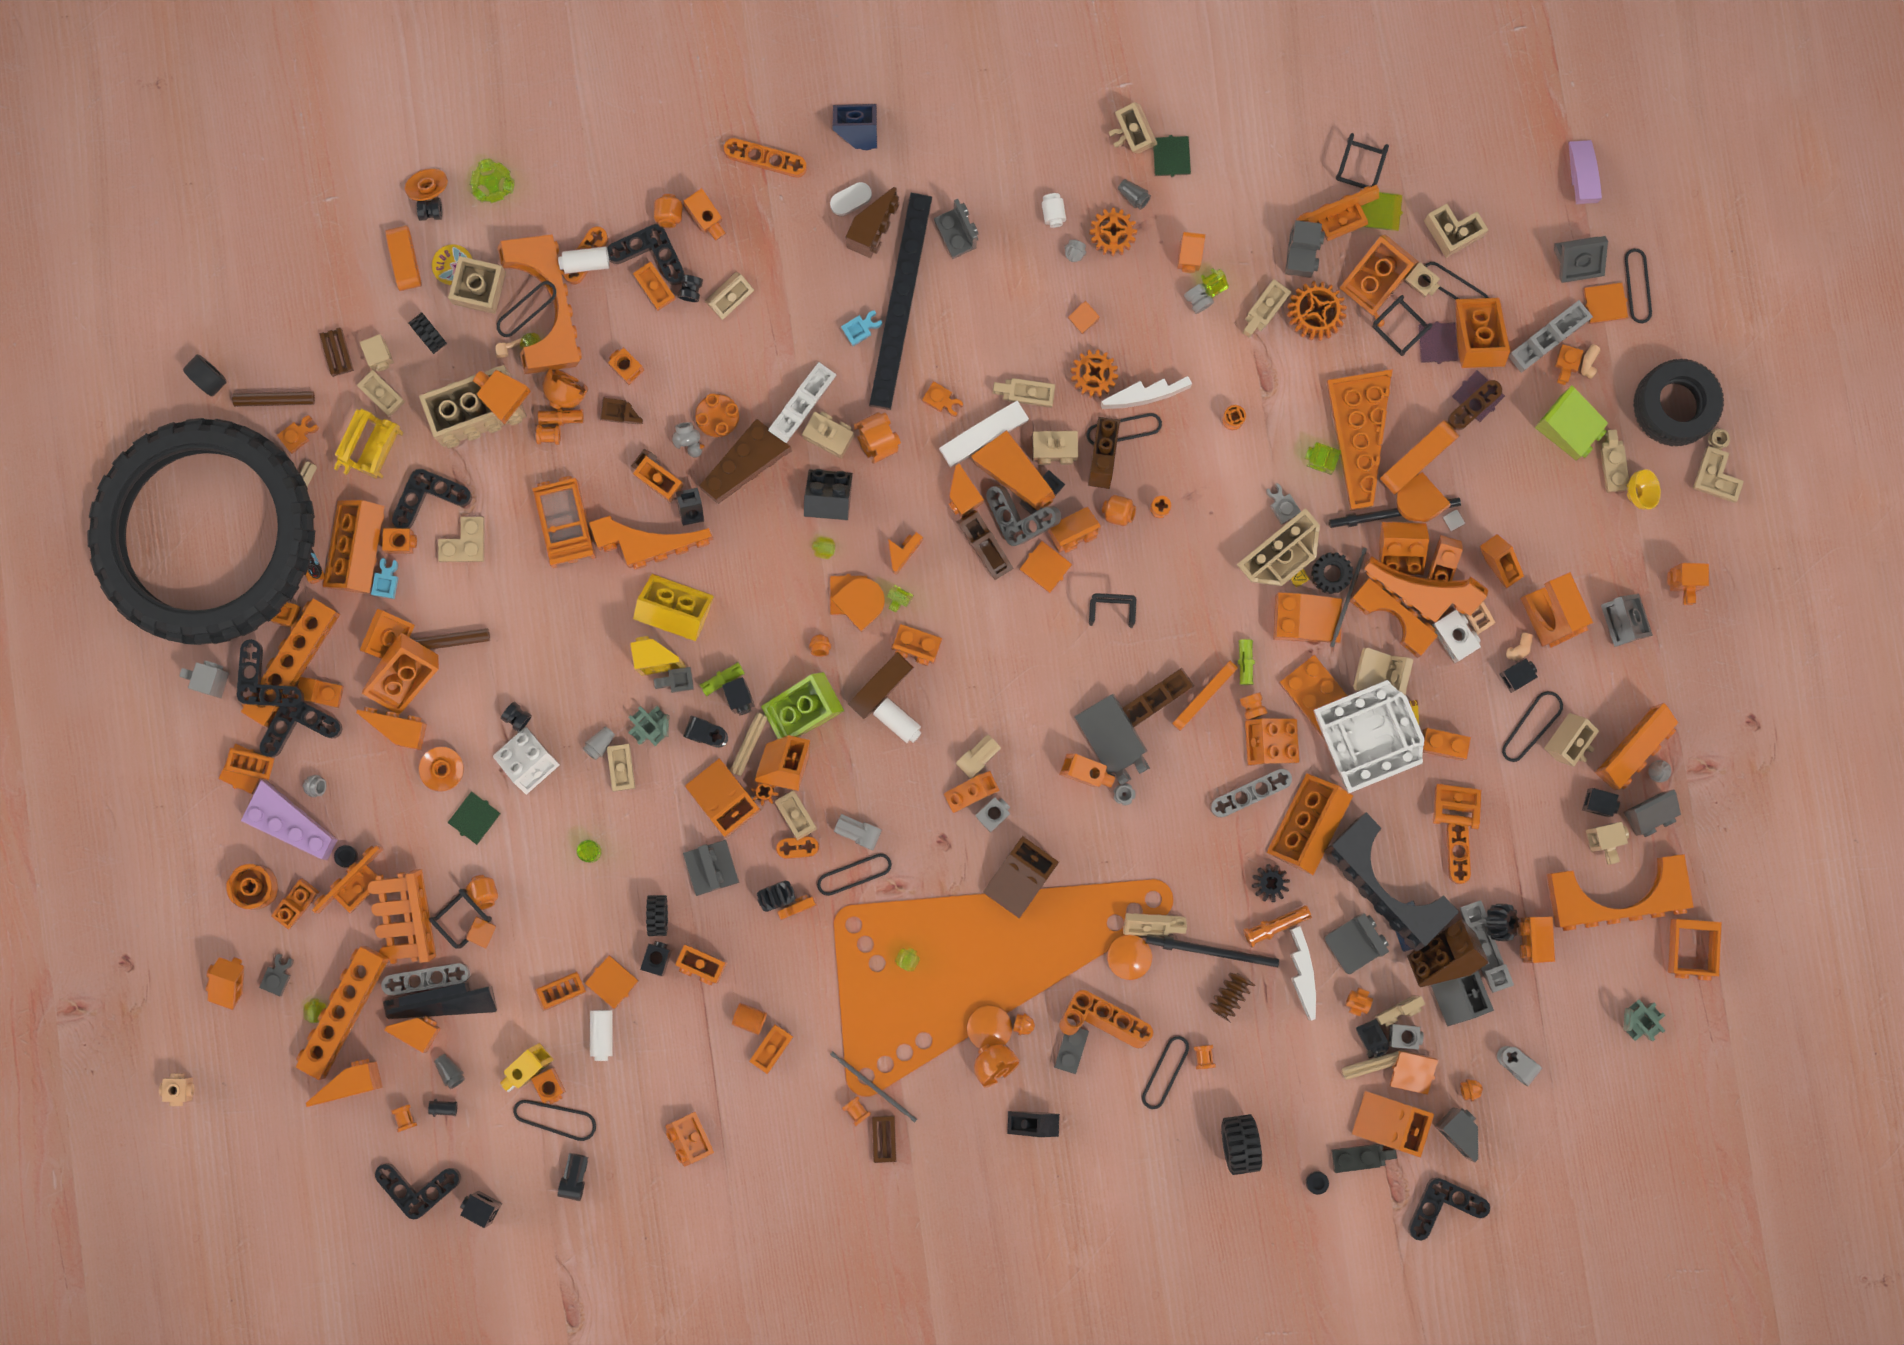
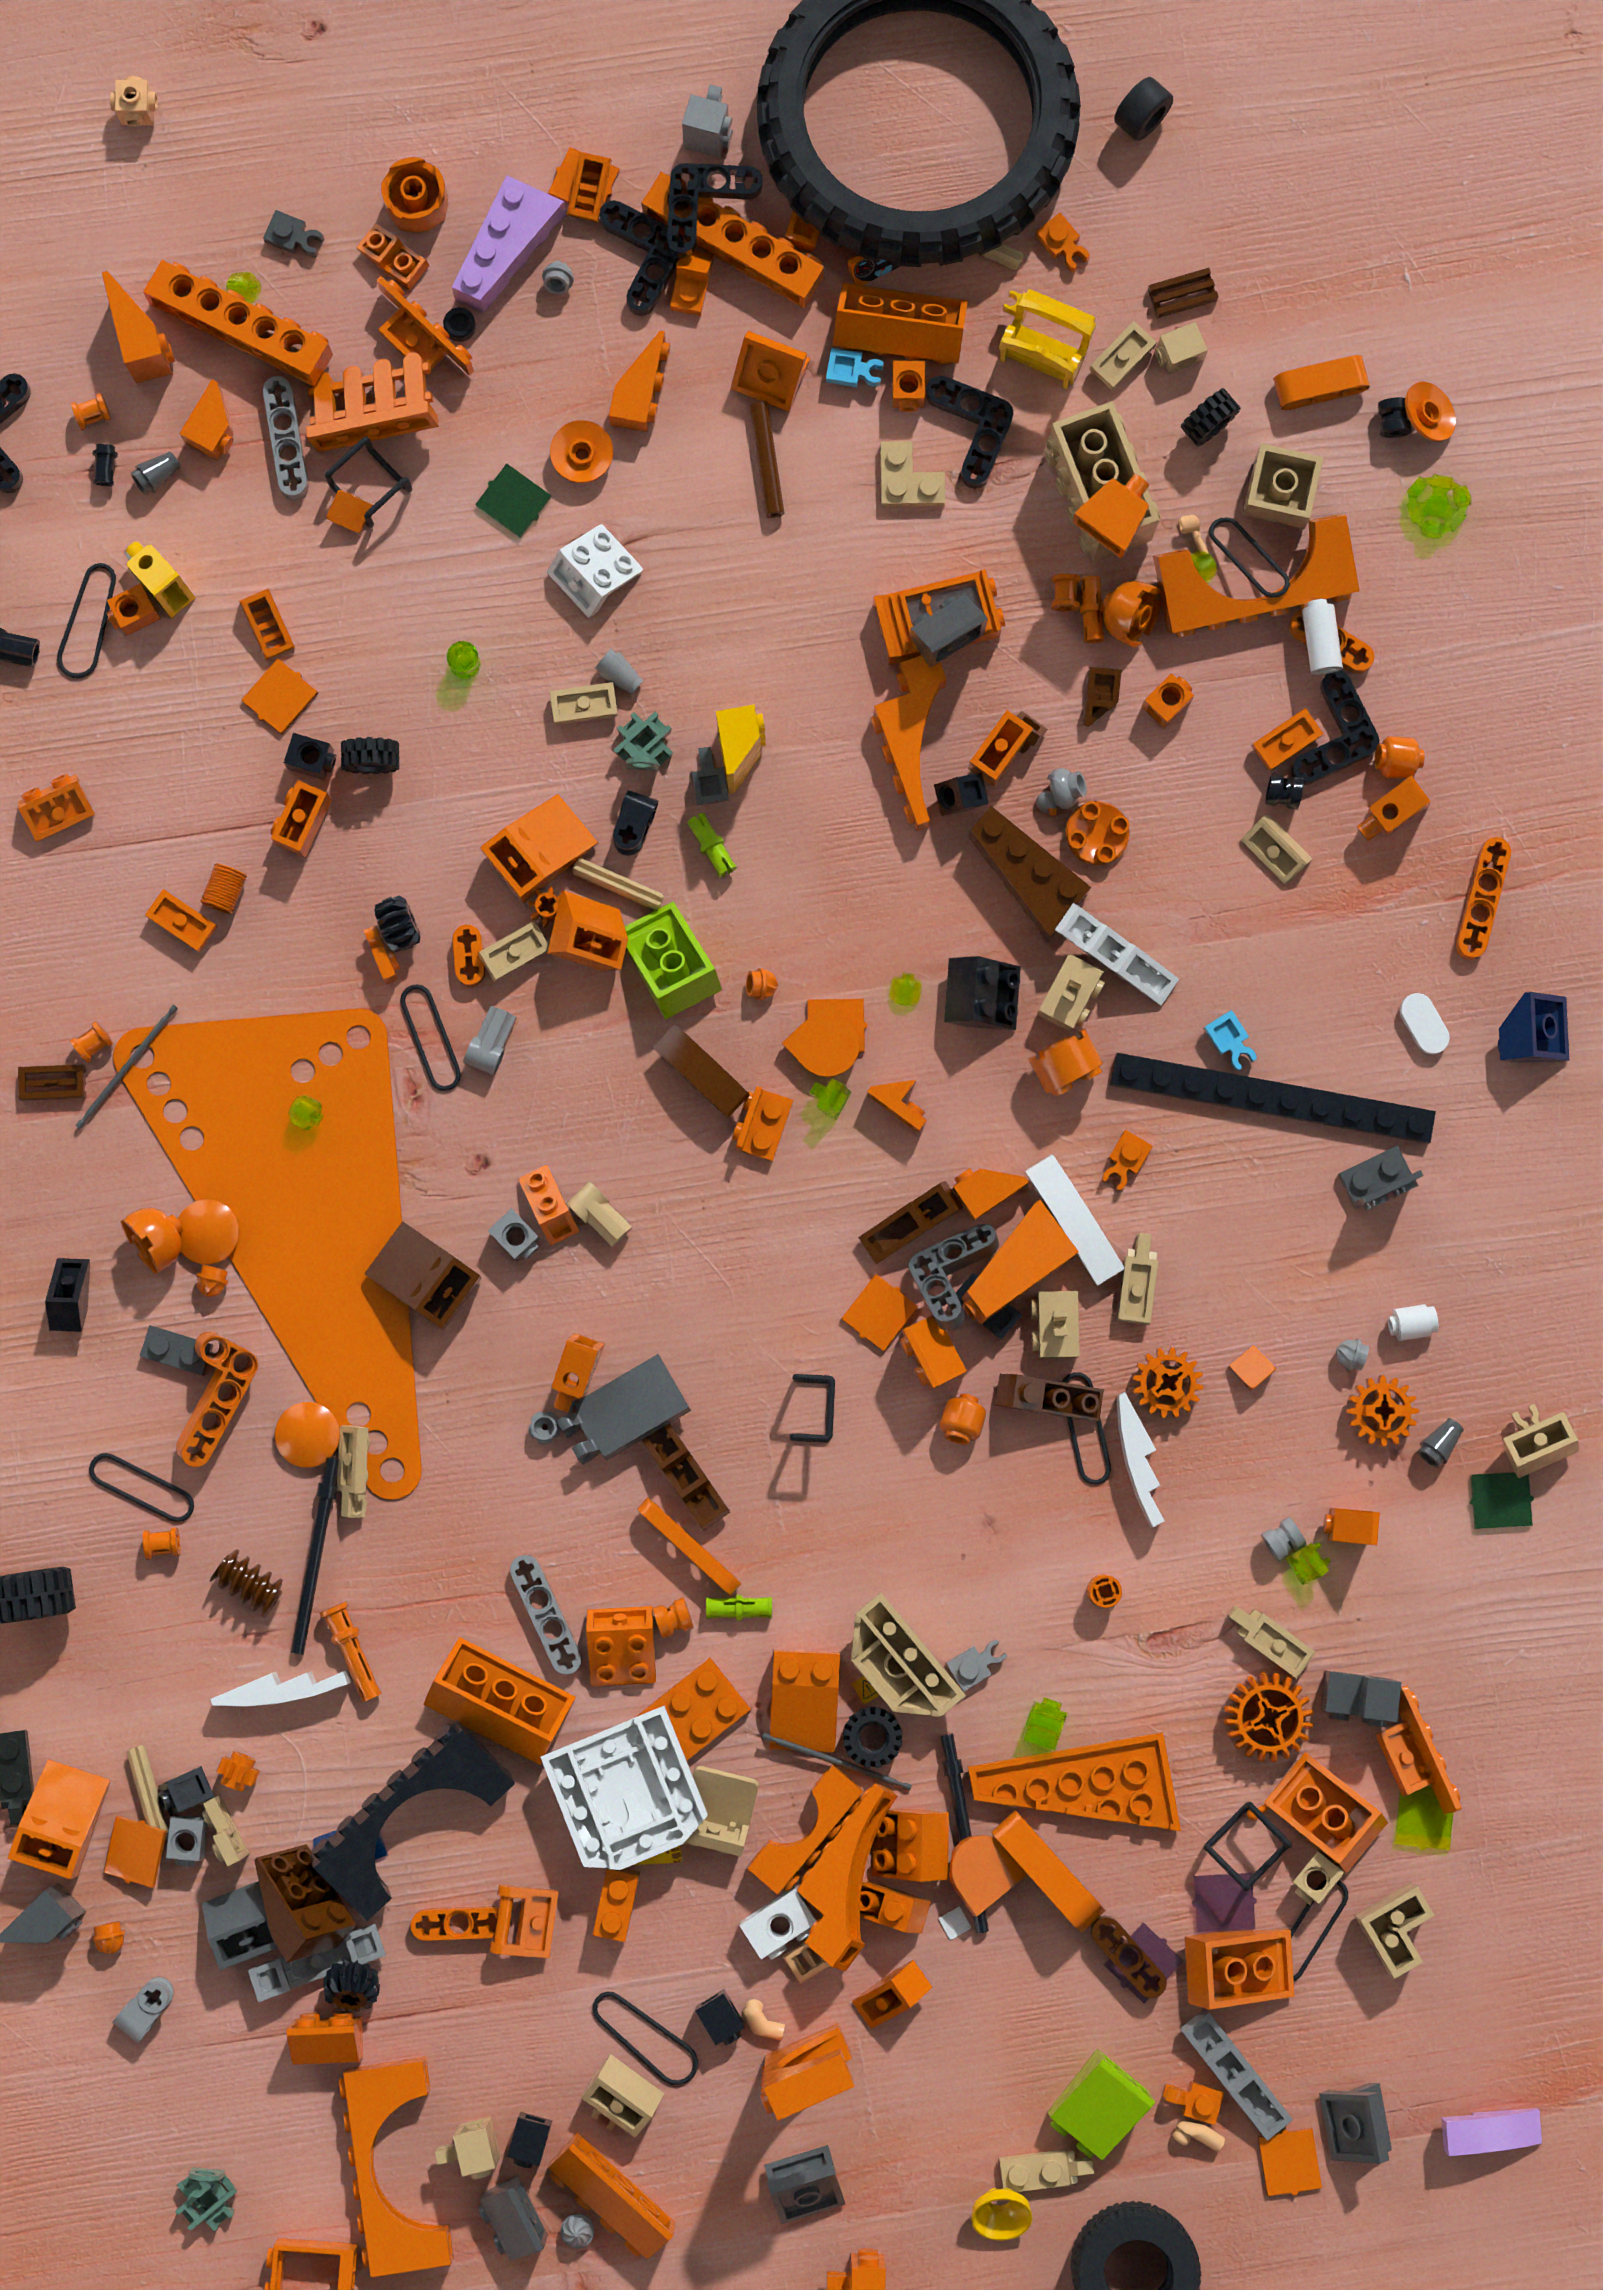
camera: 90 degrees right, 0 degrees up
orange brick [206,957,244,1010] -> none
reddish brown piece [232,391,315,407] -> none
orange slope [362,633,439,714] -> none
black wedge [383,982,497,1019] -> none
yellow sticker [432,244,472,285] -> none
orange head [466,875,498,910] -> none
black wheel [500,702,532,733] -> none
white brick [590,1010,613,1061] -> none
yellow slope [633,574,714,641] -> none
dark grey bracket [683,840,740,896] -> none
black brick [722,677,755,716] -> none
reddish brown slope [845,187,900,258] -> none
white brick [873,697,921,743] -> none
orange bush [1150,495,1171,518] -> none
black gear [1251,864,1290,903] -> none
dark grey bracket [1325,913,1389,974] -> none
black piece [1336,133,1389,188] -> none
black piece [1625,248,1652,323] -> none
none -> dark grey slope [909,595,988,668]

